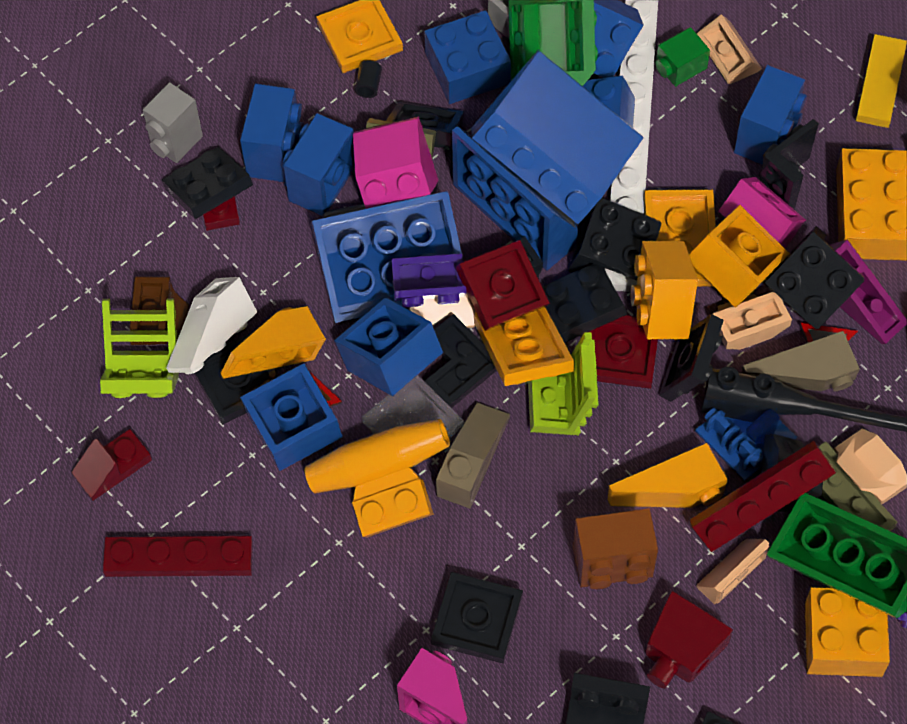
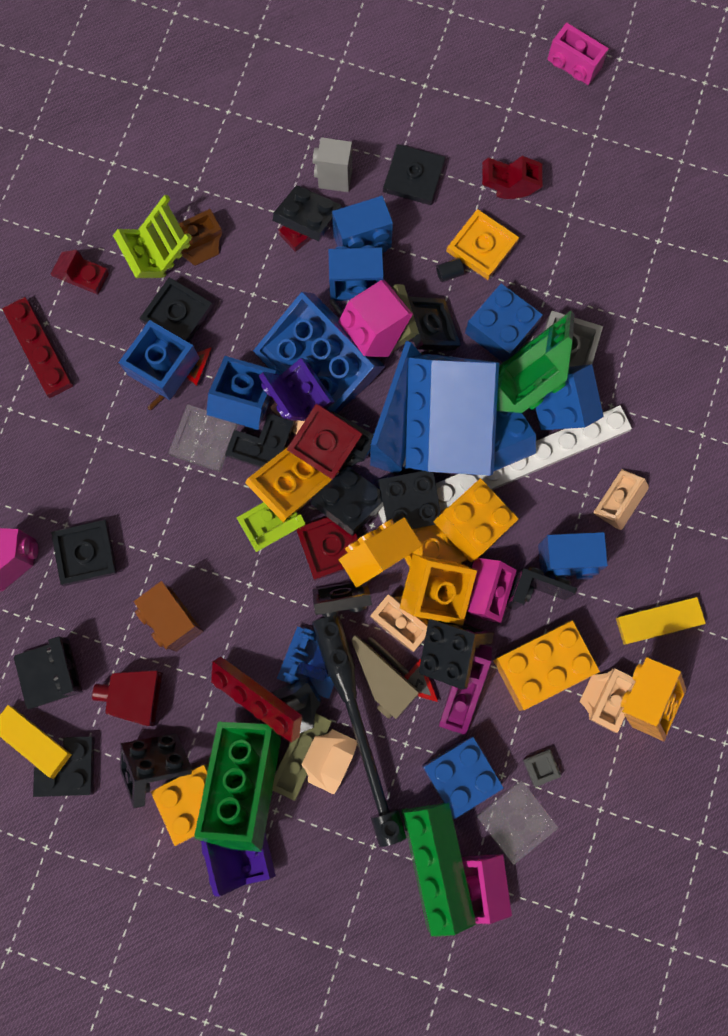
camera: 60 degrees right, 15 degrees up
white slope [166,277,257,374] -> none
light orange slope [221,306,326,379] -> none
light orange plate [305,419,450,538] -> none
dark tan slope [436,403,510,509] -> none
light orange slope [607,443,727,508] -> none
green brick [656,27,710,87] -> none
light nougat slope [697,539,769,605] -> none
none -> black bracket [120,734,192,809]
none -> black plate [383,144,445,205]
none -> light orange brick [433,478,518,562]

